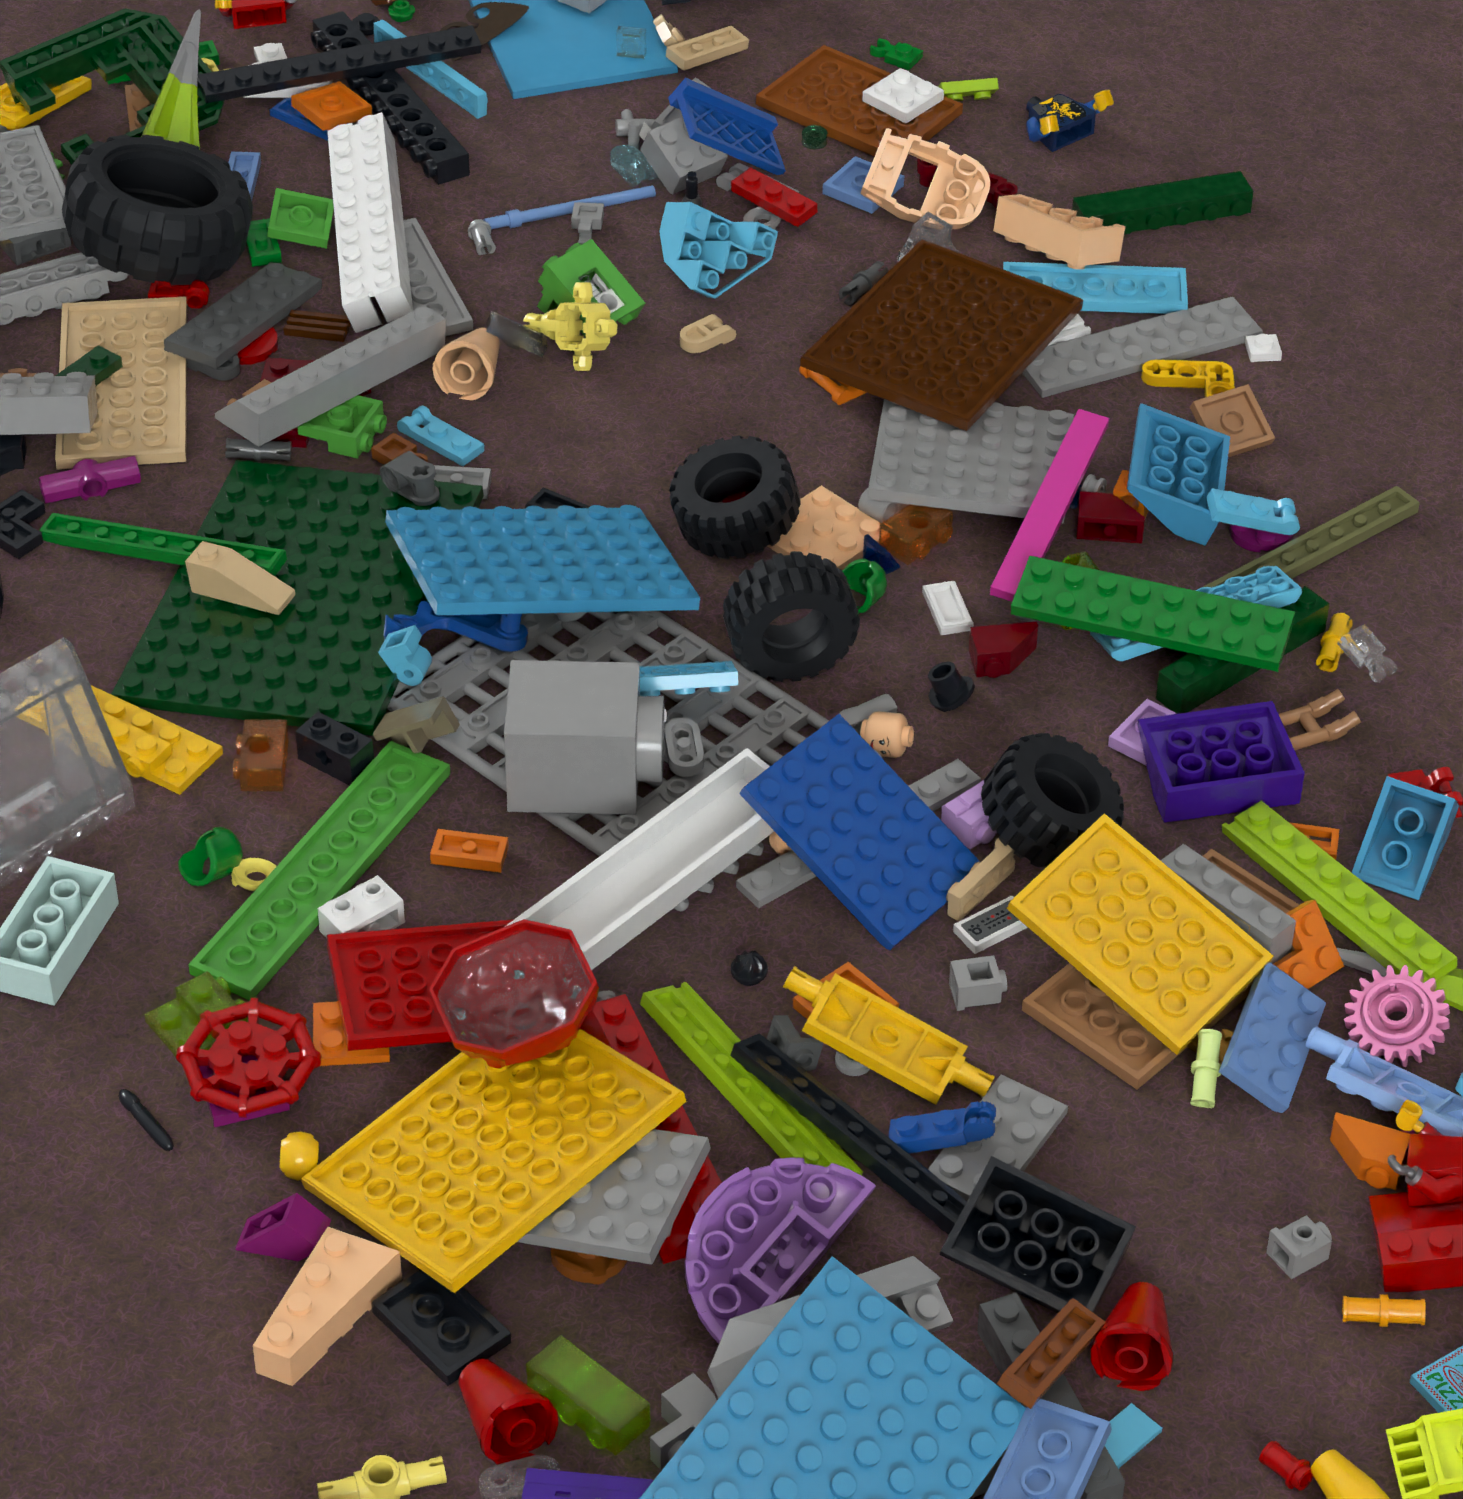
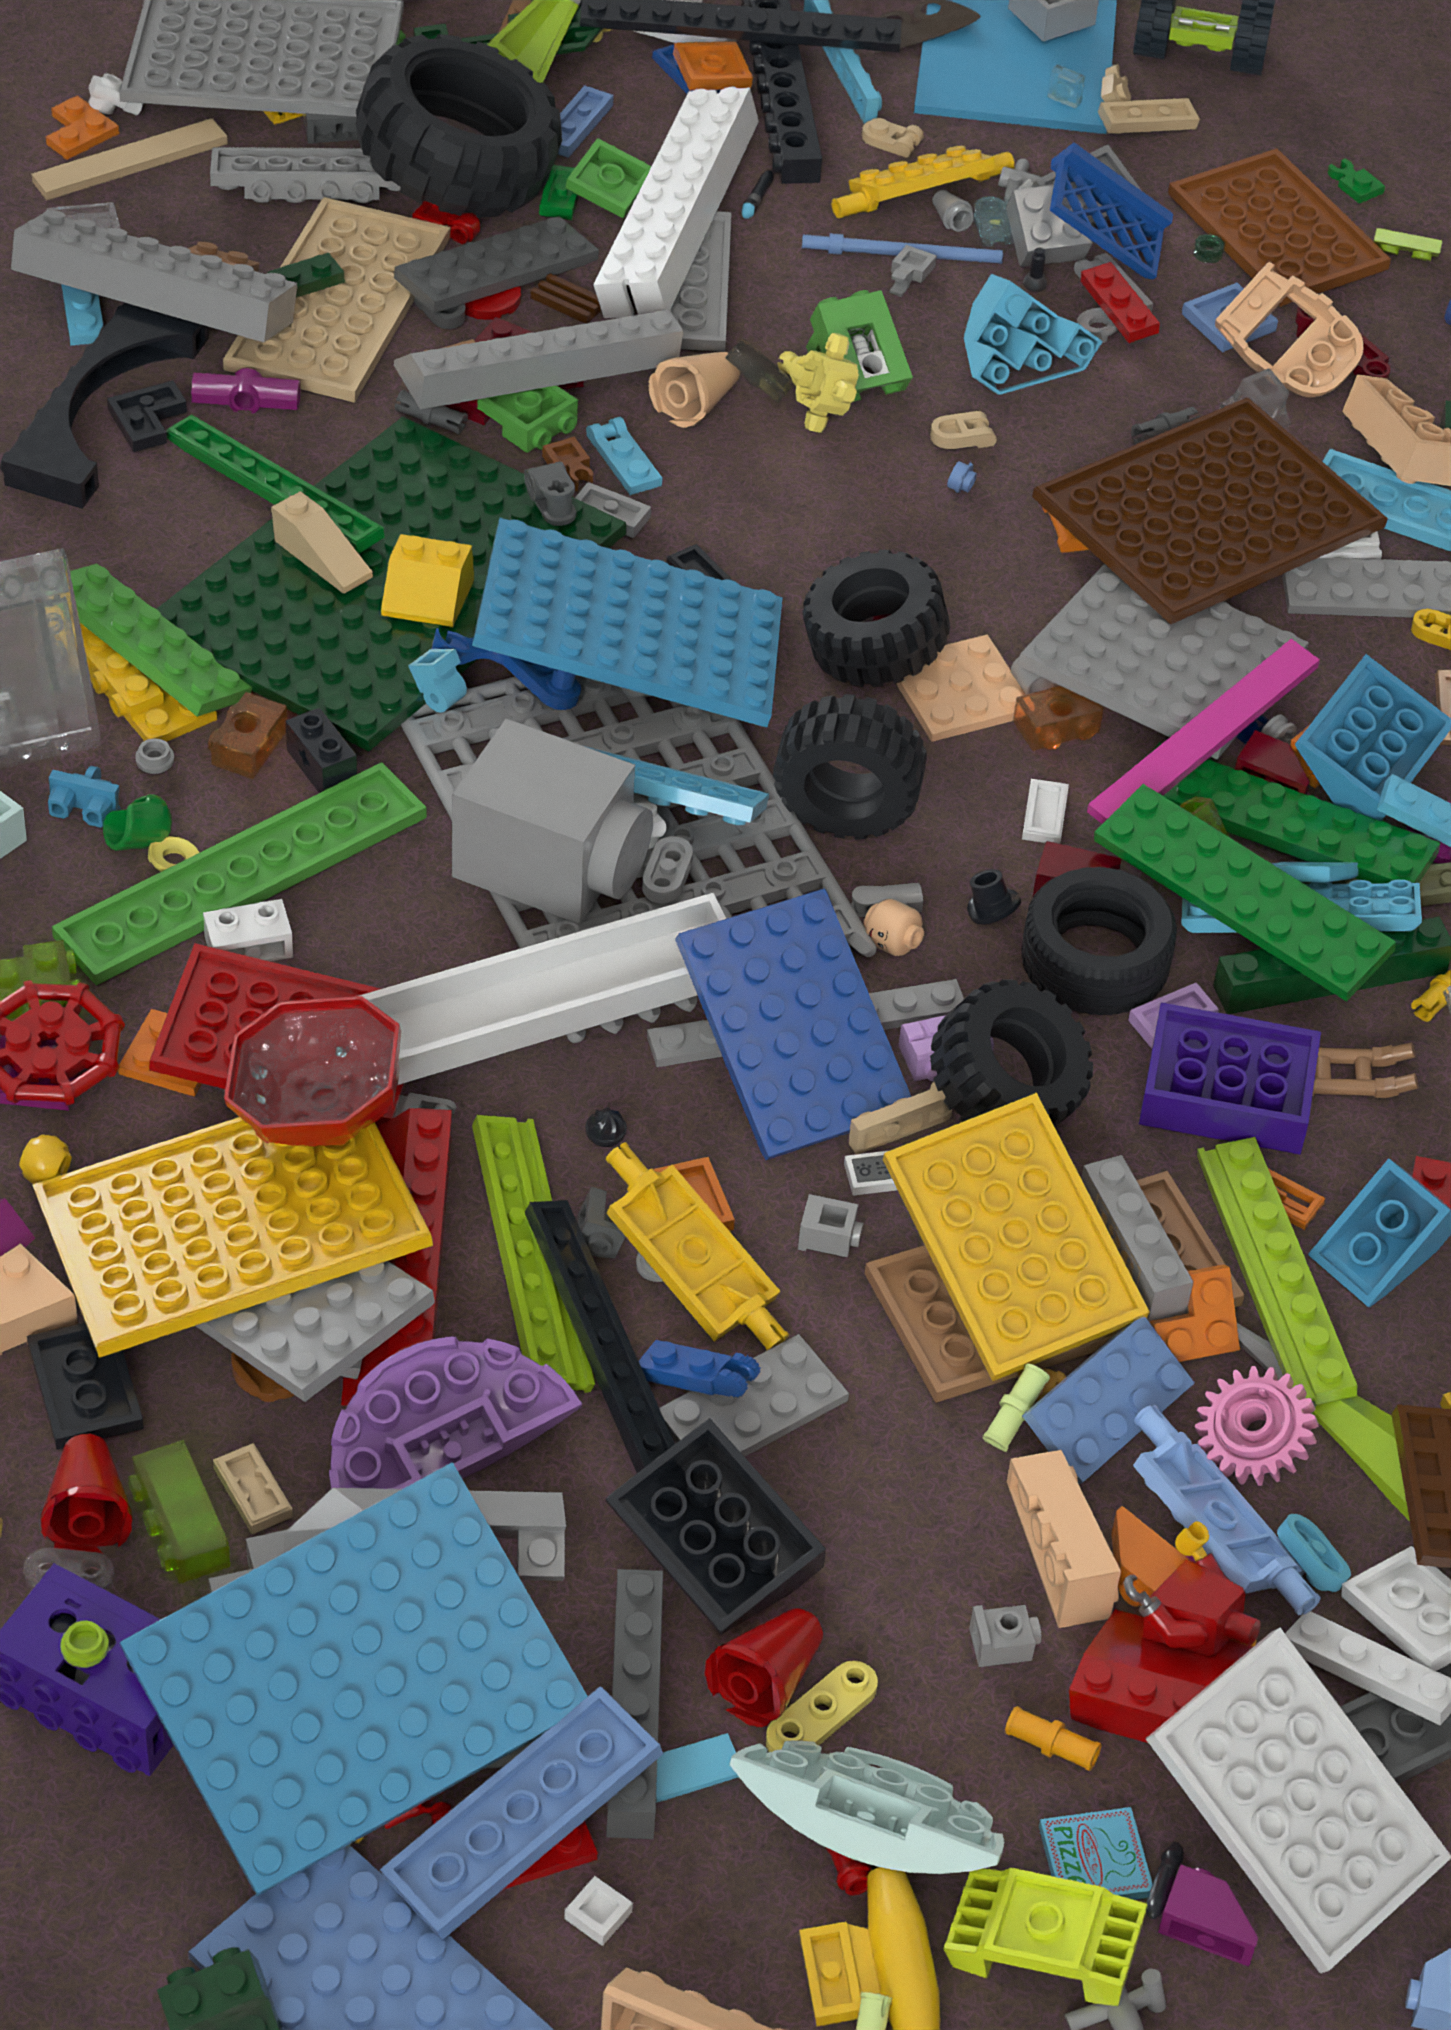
camera: 20 degrees right, 5 degrees up
dark tan panel [373,696,460,754] -> none
orange plate [430,829,509,873] -> none
light grey pin [468,219,496,255] -> none
green hair [842,559,887,614] -> none
white plate [862,68,944,123] -> none
clear blue slope [863,534,901,575] -> none
dark orange plate [997,1298,1105,1409] -> none
none -> bright green plate [41,564,252,717]
none -> dark azure hips [48,766,121,828]
none -> light grey plate [135,738,174,774]
none -> tan plate [213,1443,293,1534]
none -> yellow slope [381,534,474,627]
none -> light aqua brick [730,1741,1004,1874]
none -> black piece [741,170,774,219]
none -> light yellow plate [766,1661,878,1752]
none -> yellow plate [831,146,1015,218]
none -> tan plate [862,118,923,158]
none -> light grey cone [932,190,974,232]
none -> medium blue plate [947,461,977,493]
none -> light nougat wedge [1007,1450,1121,1628]
none -> black tyre [1021,867,1177,1015]
none -> green plate [1152,742,1440,884]
none -> medium azure tile [1272,862,1358,882]

